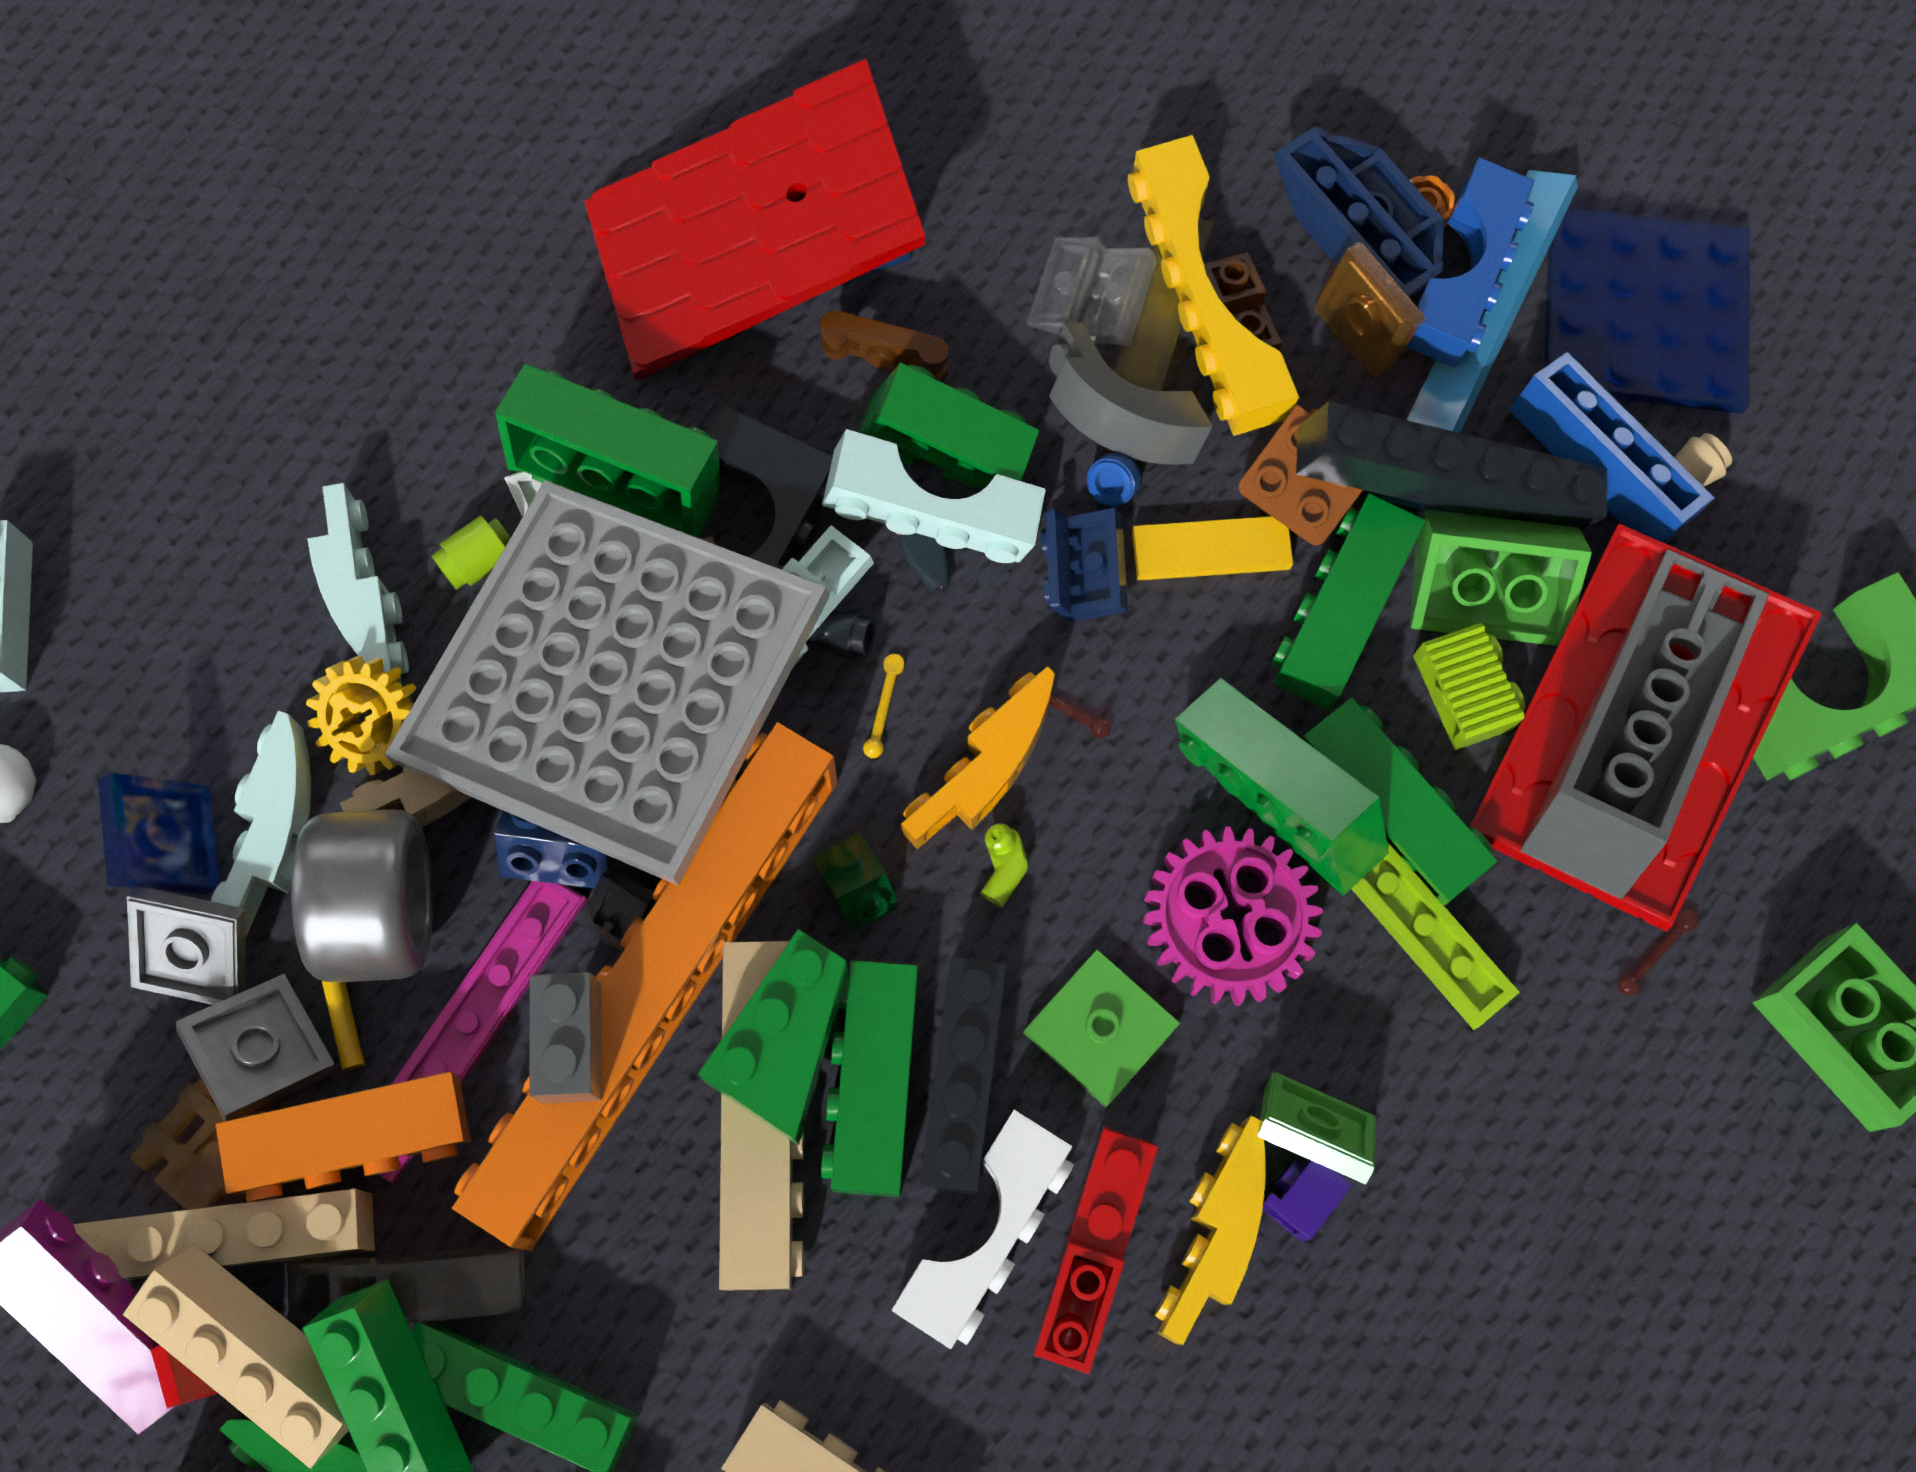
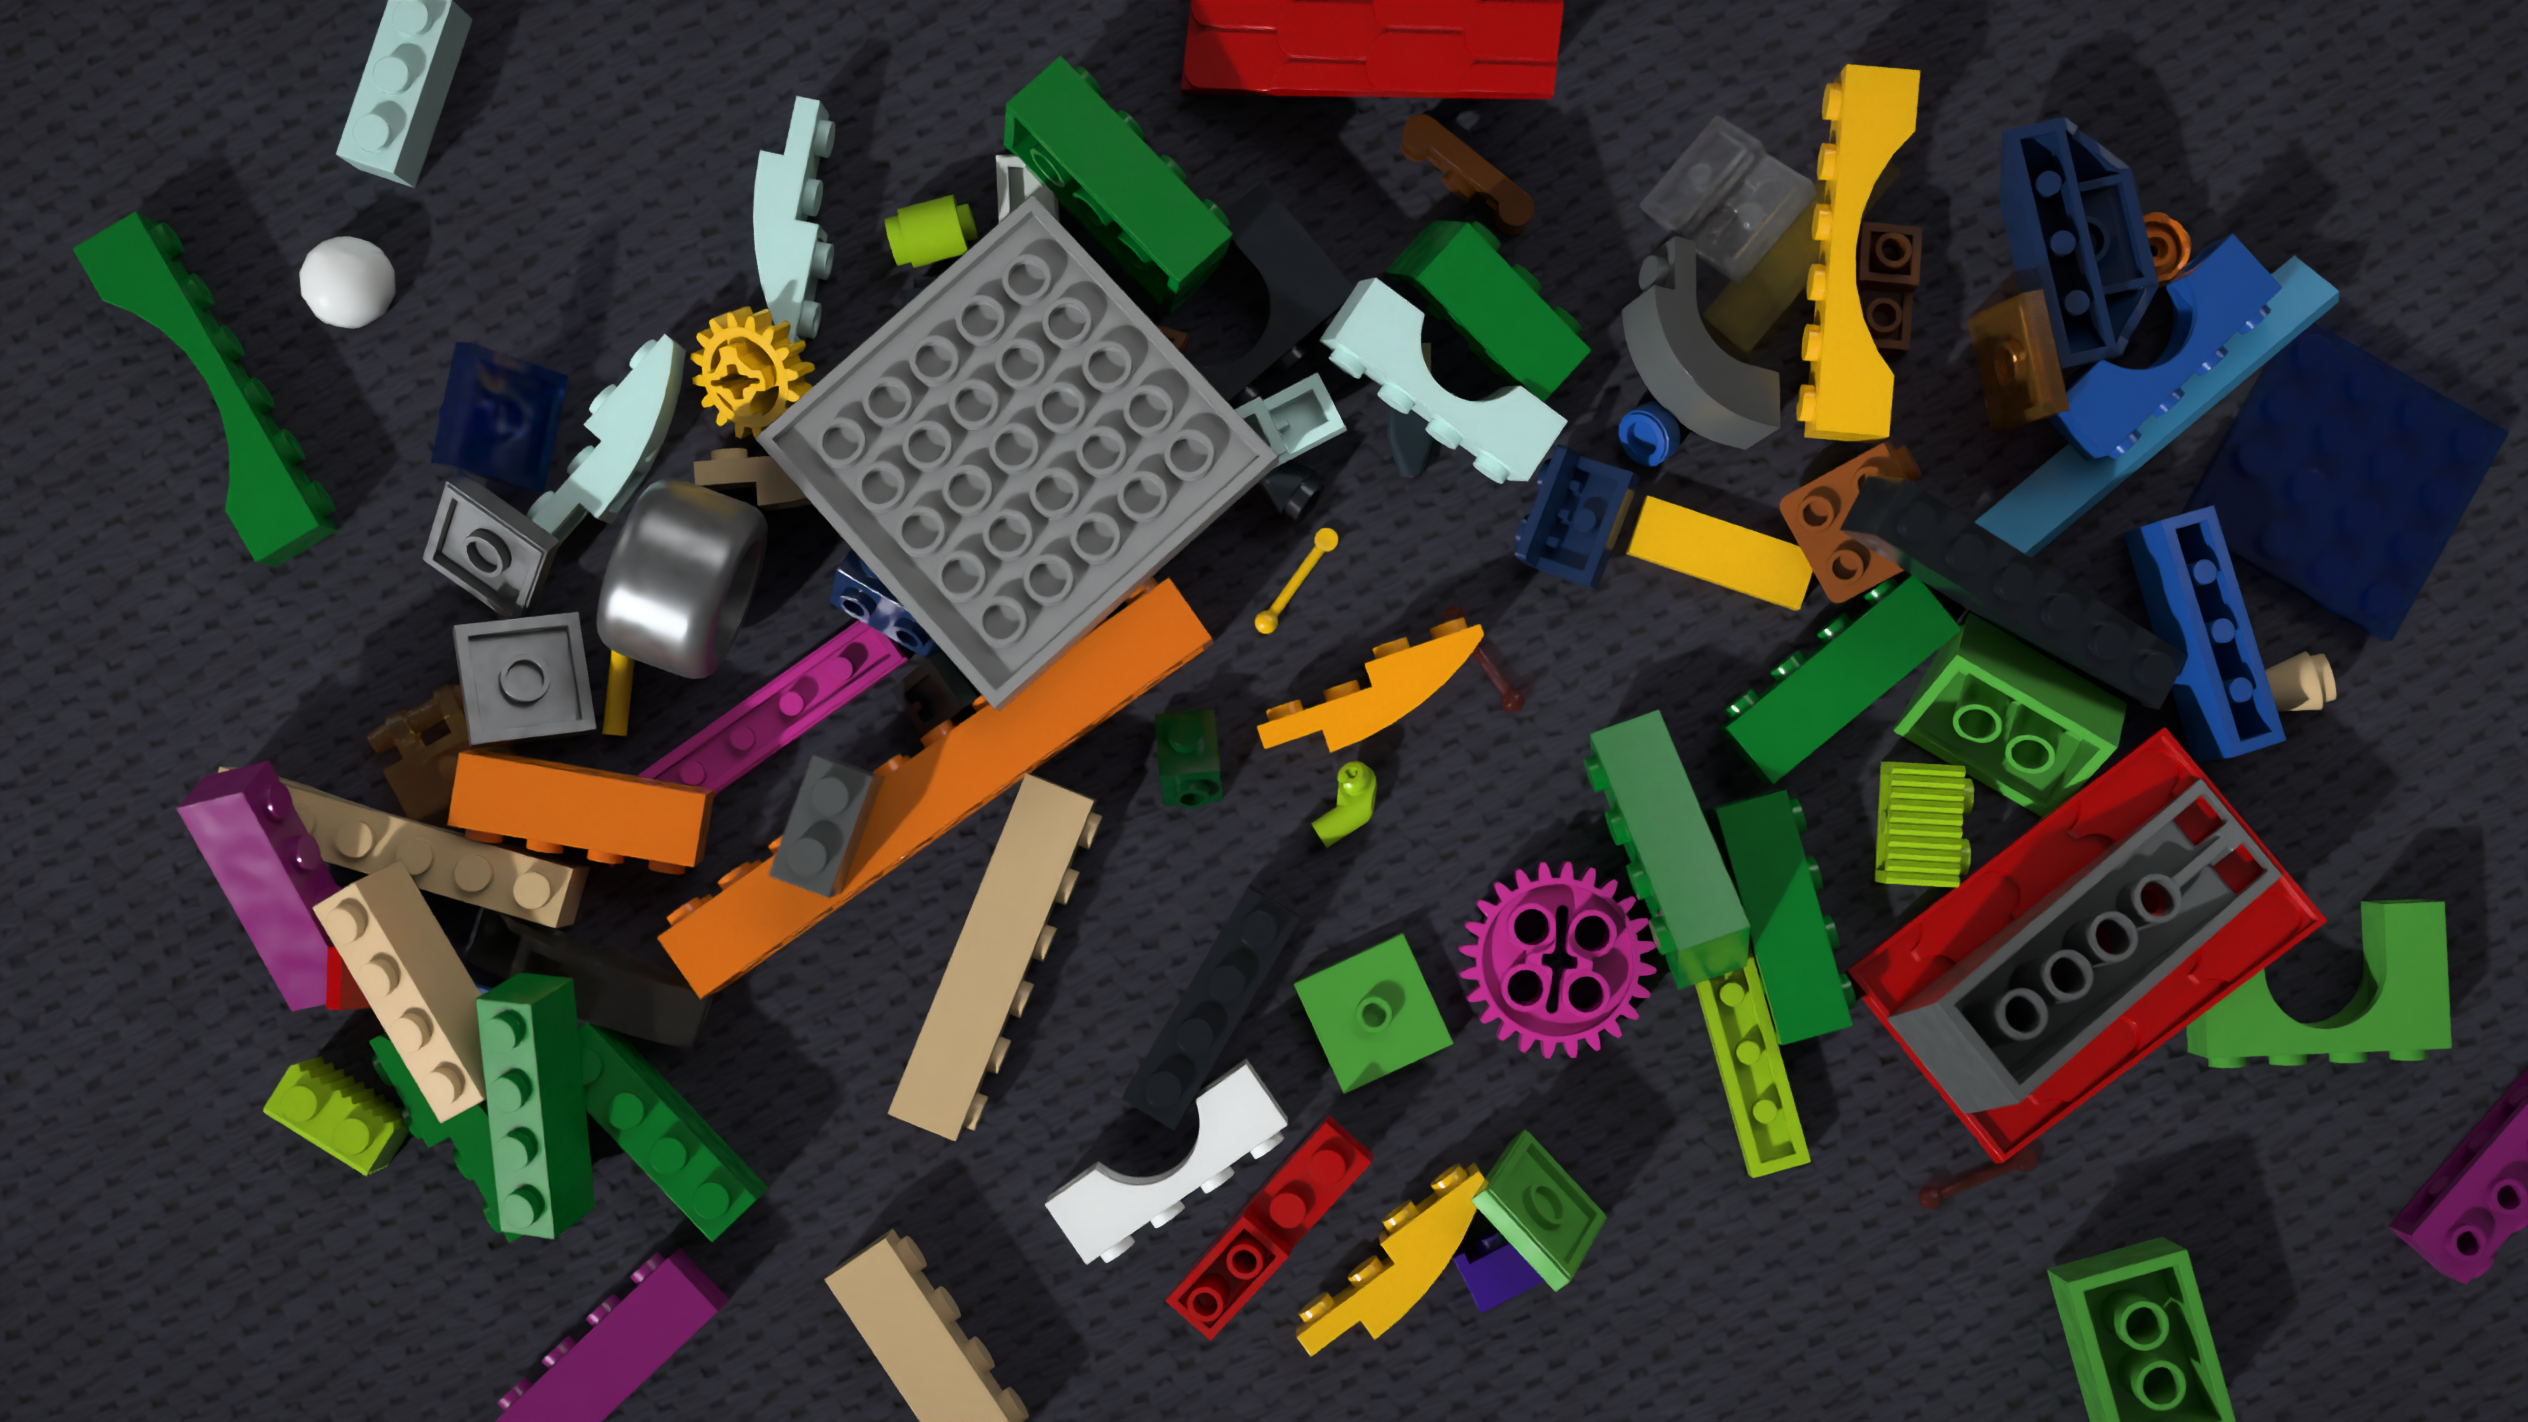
camera: 25 degrees right, 15 degrees up
green wedge [698,929,848,1146] -> none
green brick [821,961,918,1197] -> none

